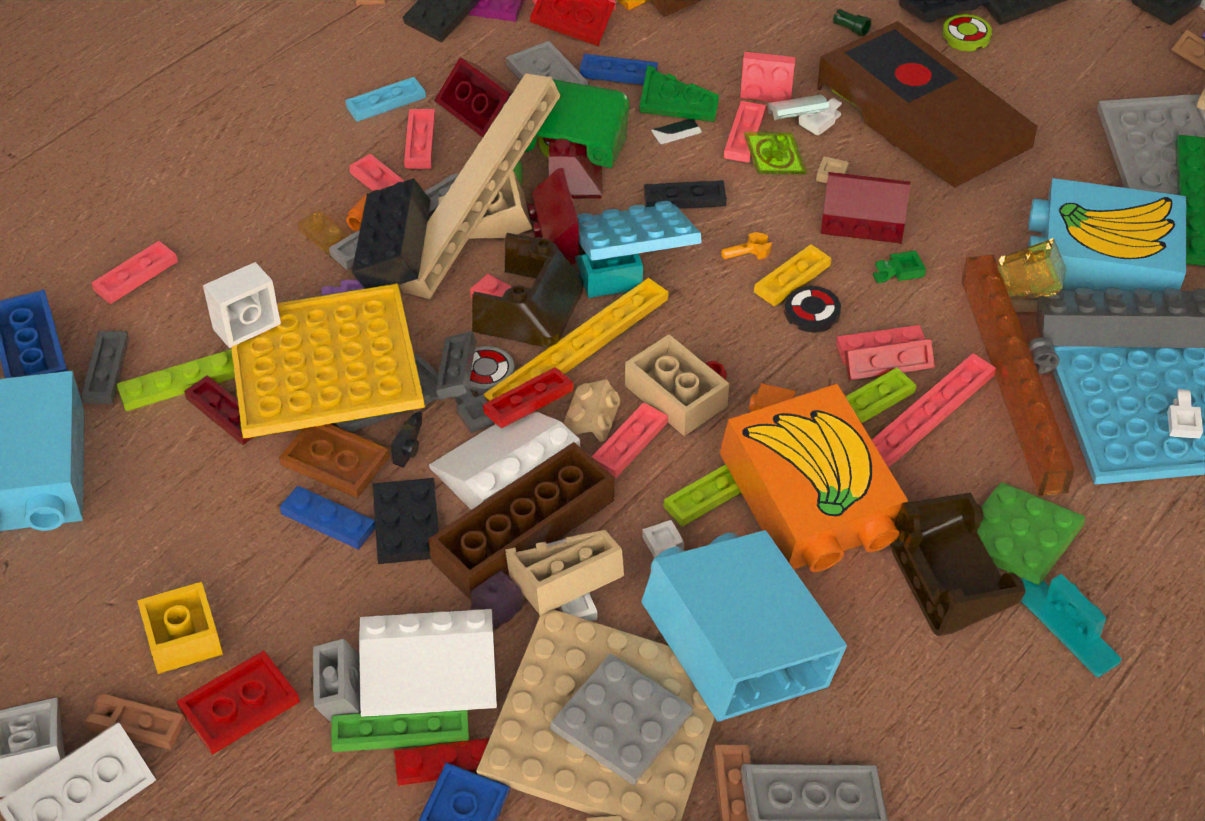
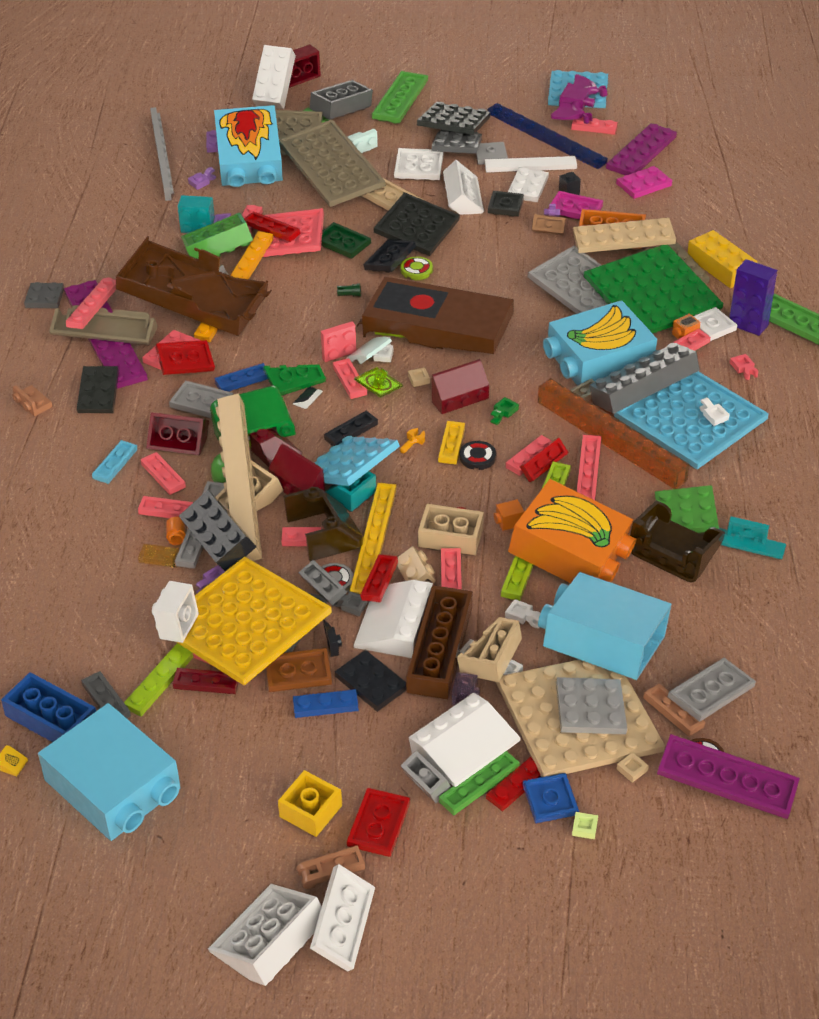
camera: 35 degrees left, 5 degrees down
coral plate [91,241,178,304] -> none
clear yellow brick [997,238,1066,298] -> none
dark grey wheel [1024,337,1059,374] -> none

